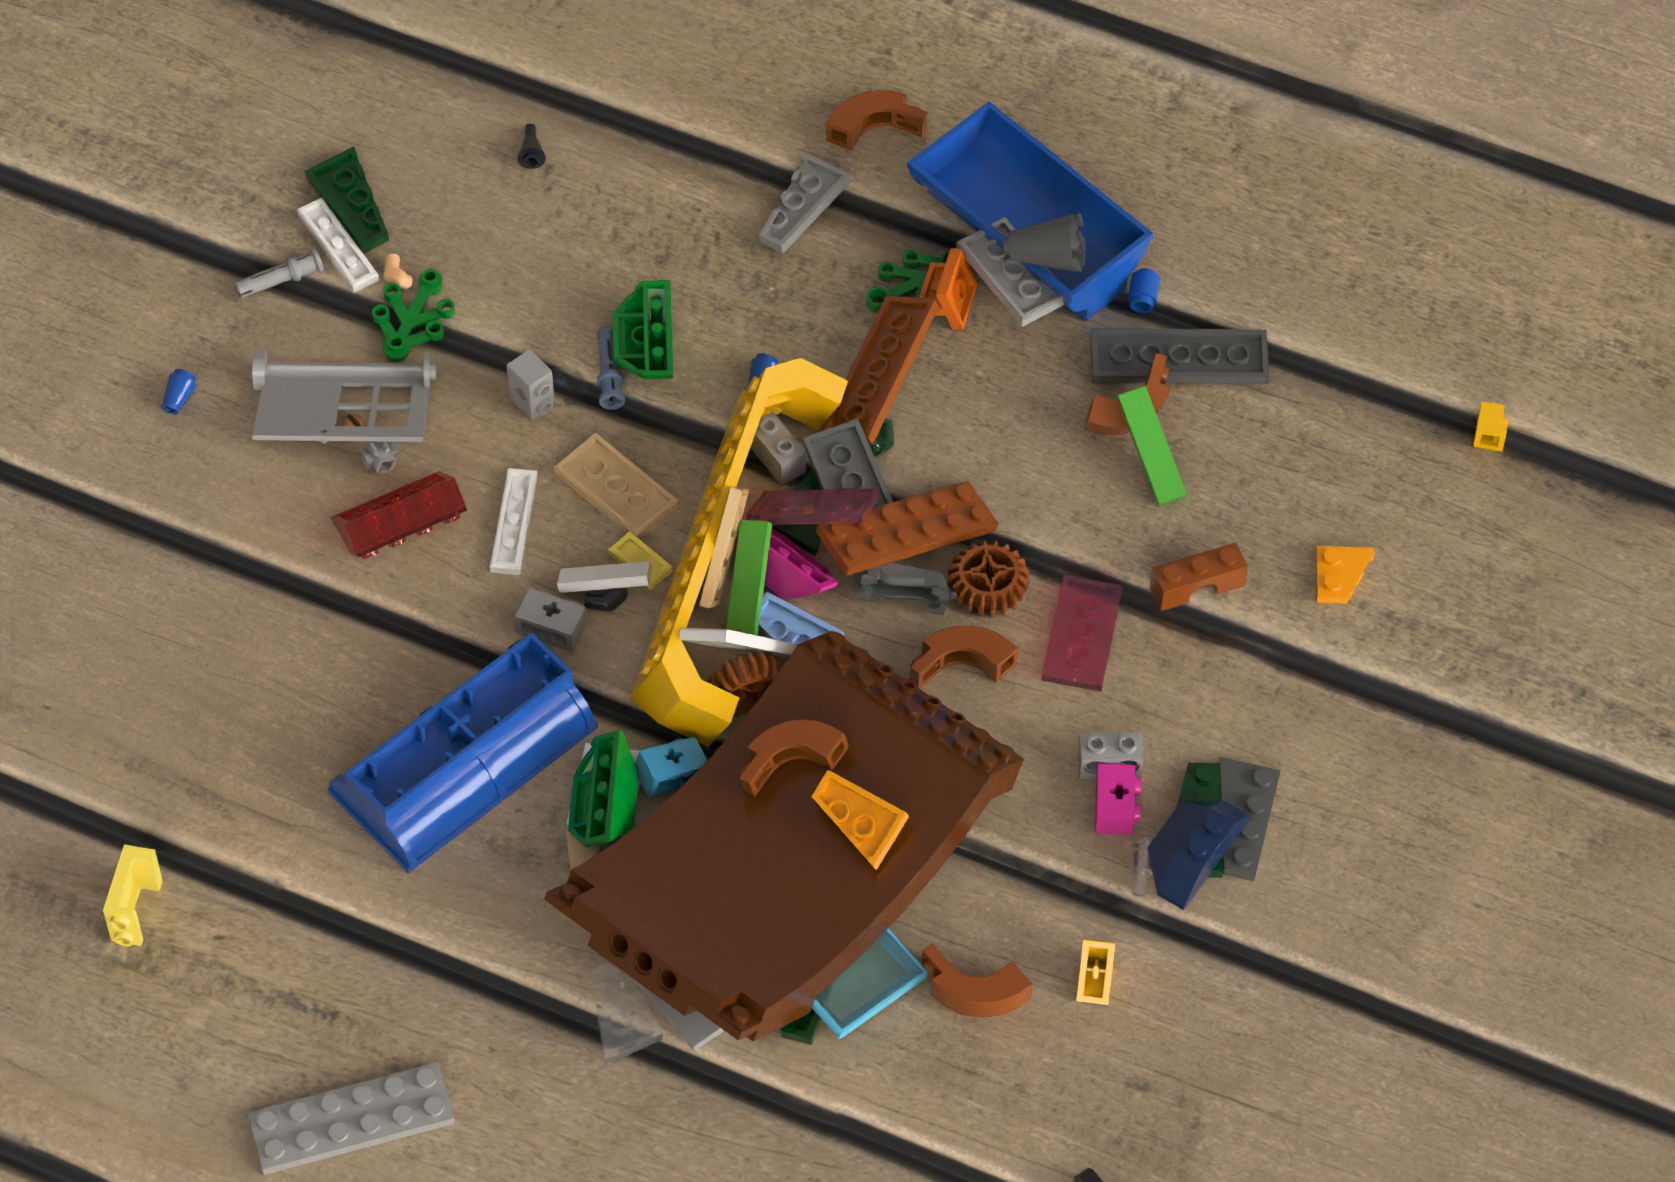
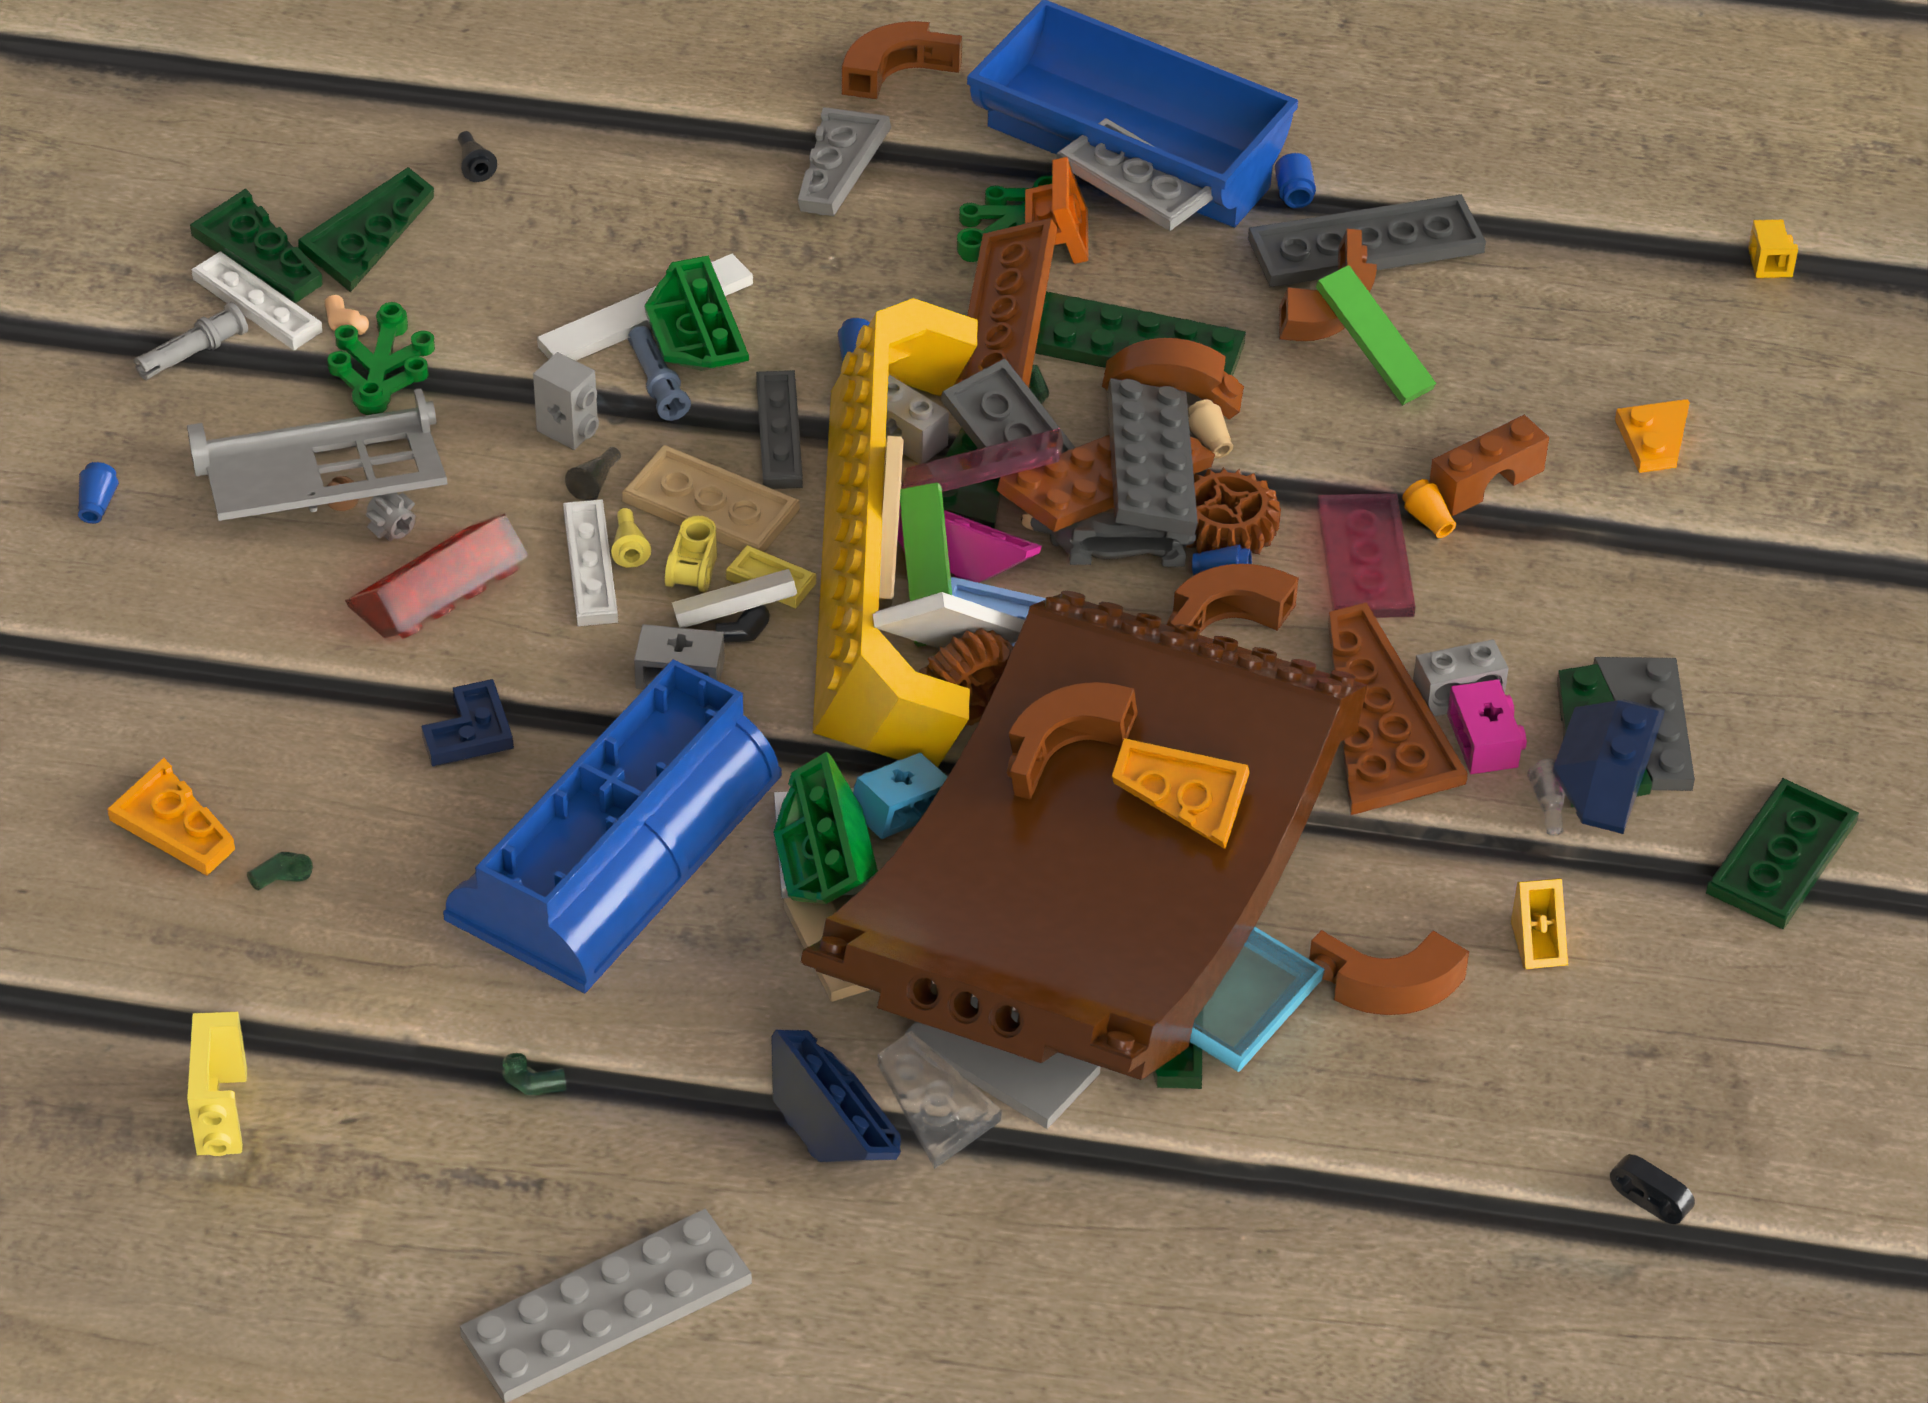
camera: 15 degrees left, 10 degrees down
dark grey cone [1003,213,1085,272] -> none
none -> light orange wing [107,758,235,876]
none -> clear green arm [247,852,313,890]
none -> dark green wing [298,167,434,292]
none -> dark blue plate [421,679,514,767]
none -> clear green arm [502,1053,566,1095]
none -> white tile [537,253,753,361]
none -> clear smoke cone [565,447,621,501]
none -> light yellow cone [611,508,651,568]
none -> light yellow piece [665,516,717,593]
none -> dark grey tile [756,370,803,489]
none -> dark blue wedge [771,1030,901,1162]
none -> dark green plate [1035,291,1246,376]
none -> dark orange arch [1102,338,1244,420]
none -> dark grey plate [1107,378,1198,536]
none -> tan cone [1188,399,1233,458]
none -> blue cone [1192,544,1252,576]
none -> dark orange wing [1328,602,1468,815]
none -> light orange cone [1402,479,1456,538]
none -> dark green tile [1706,778,1859,930]

